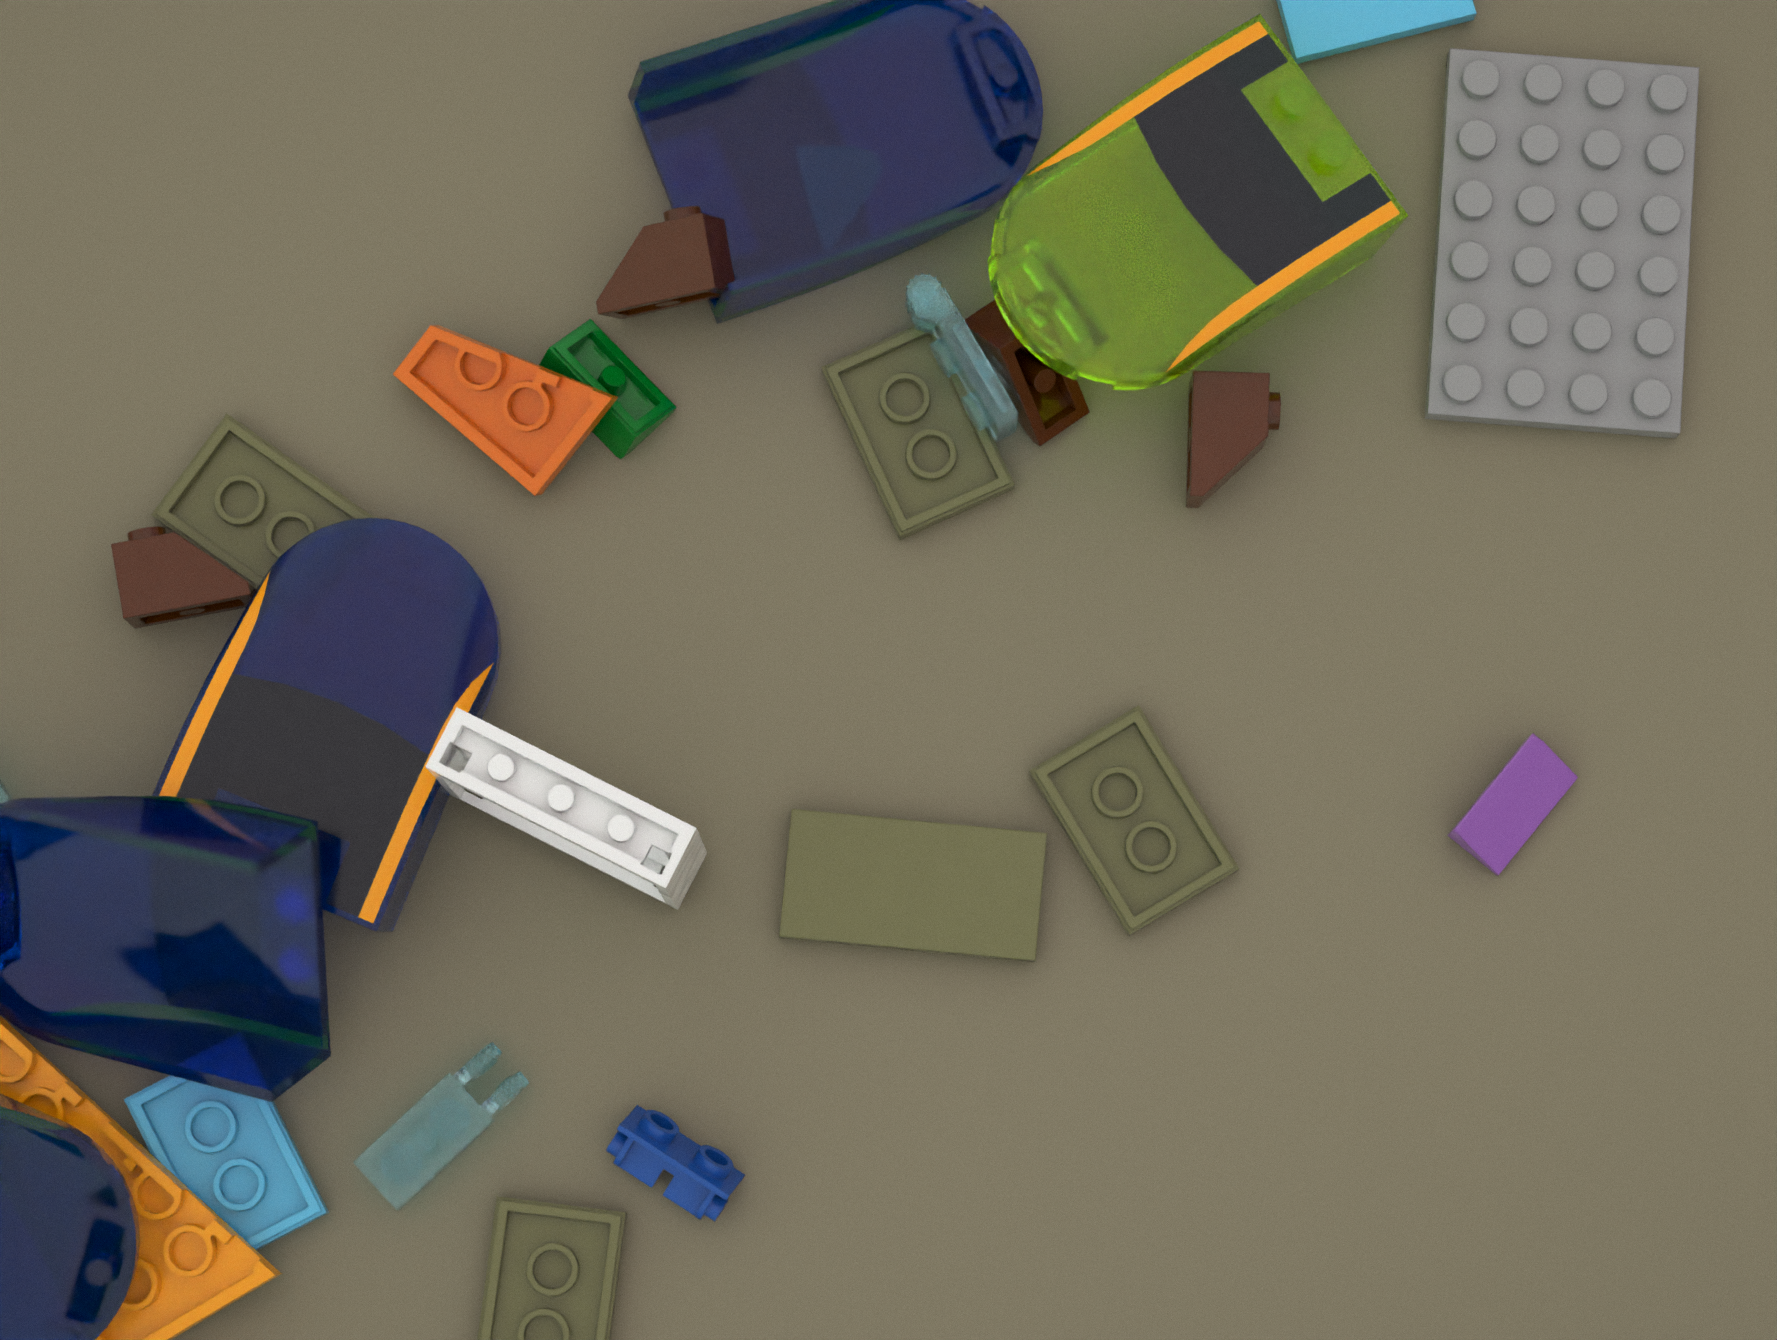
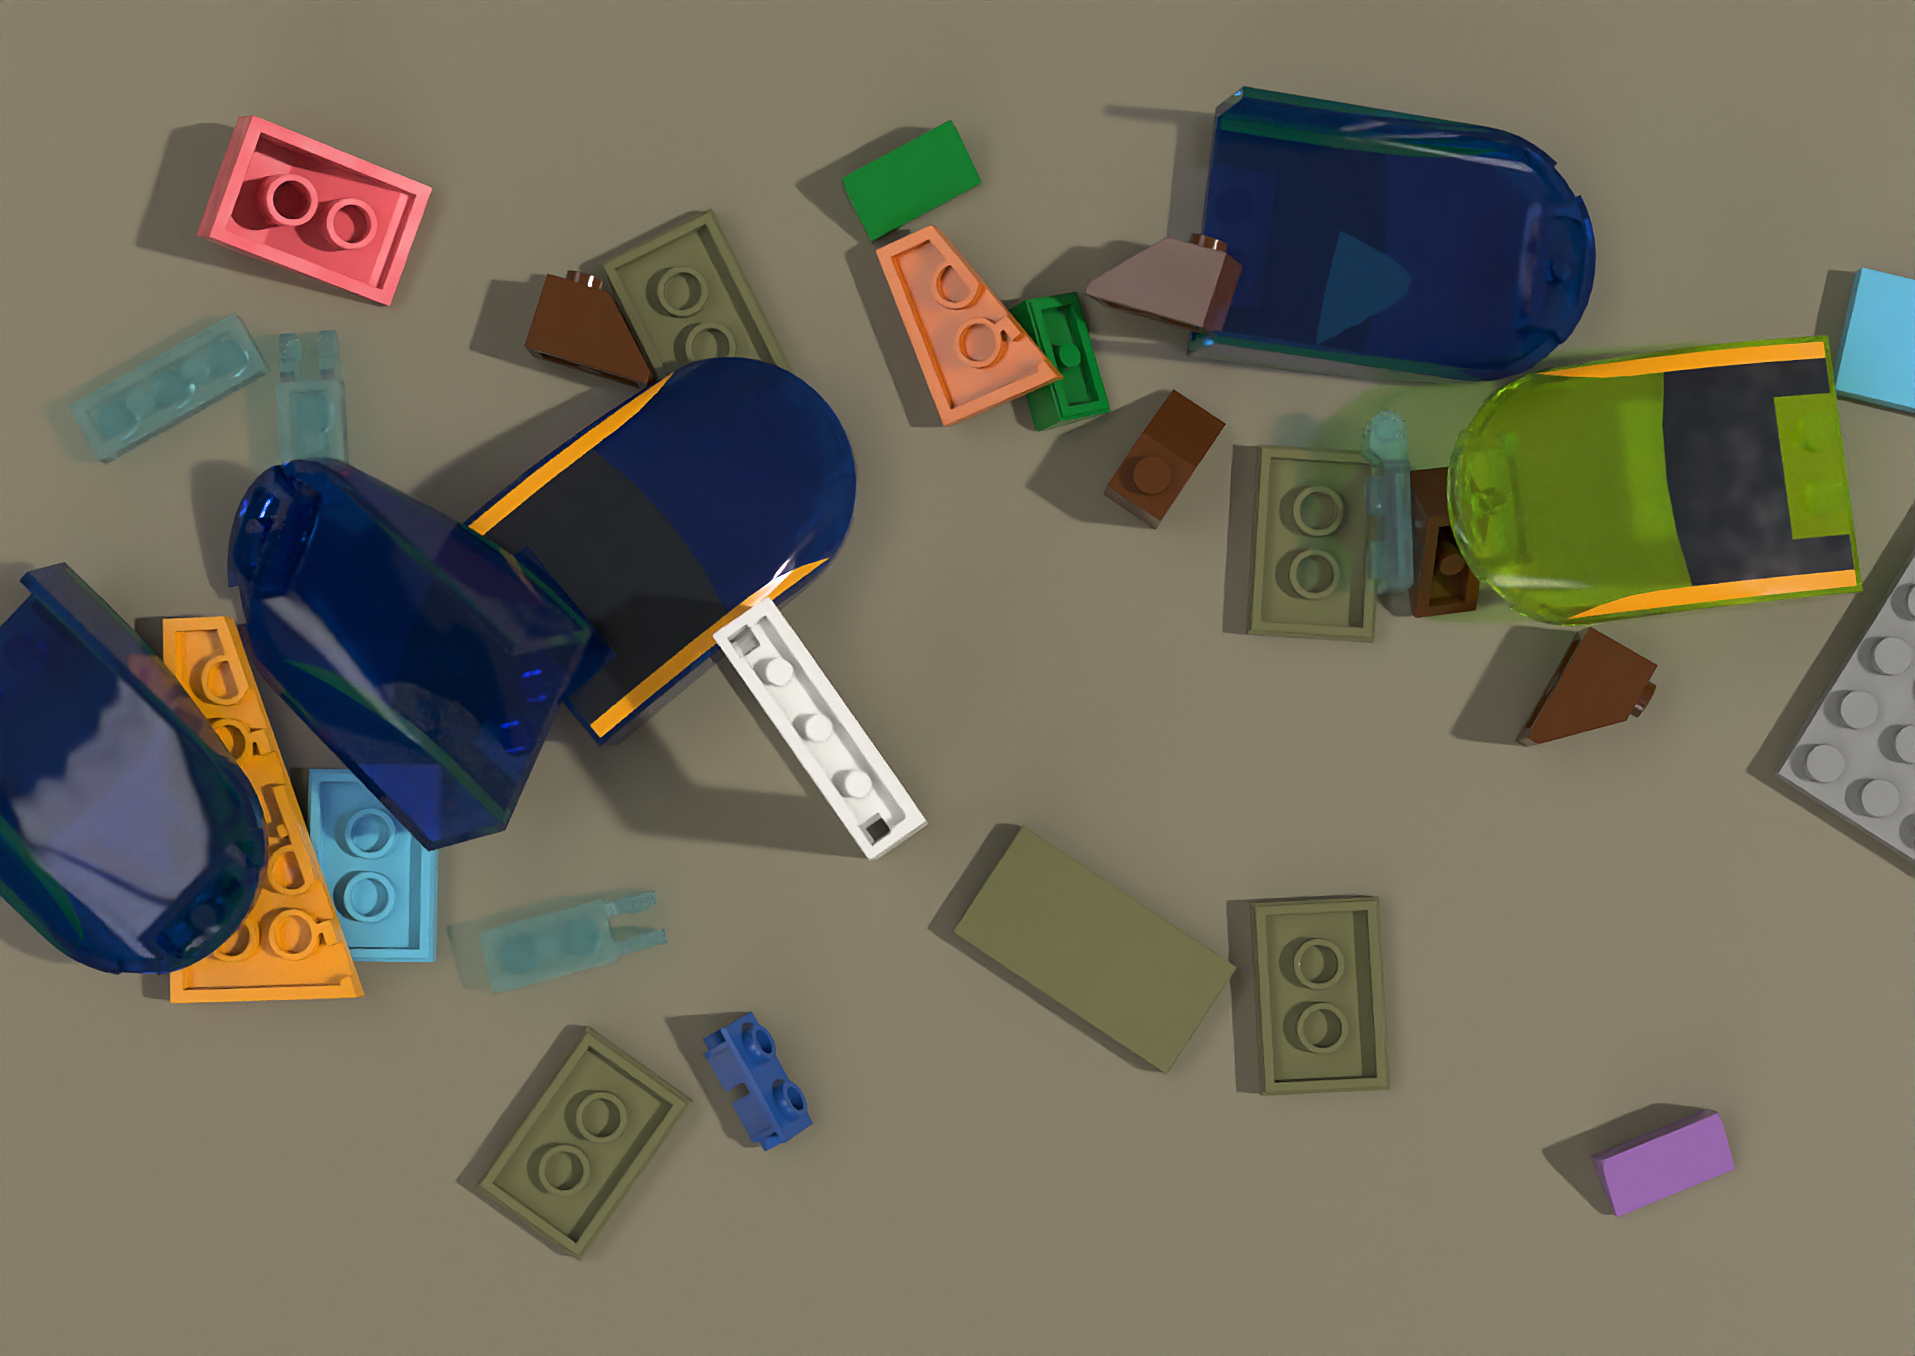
camera: 30 degrees right, 5 degrees up
none -> green slope [840,120,982,243]
none -> reddish brown slope [1103,389,1226,529]

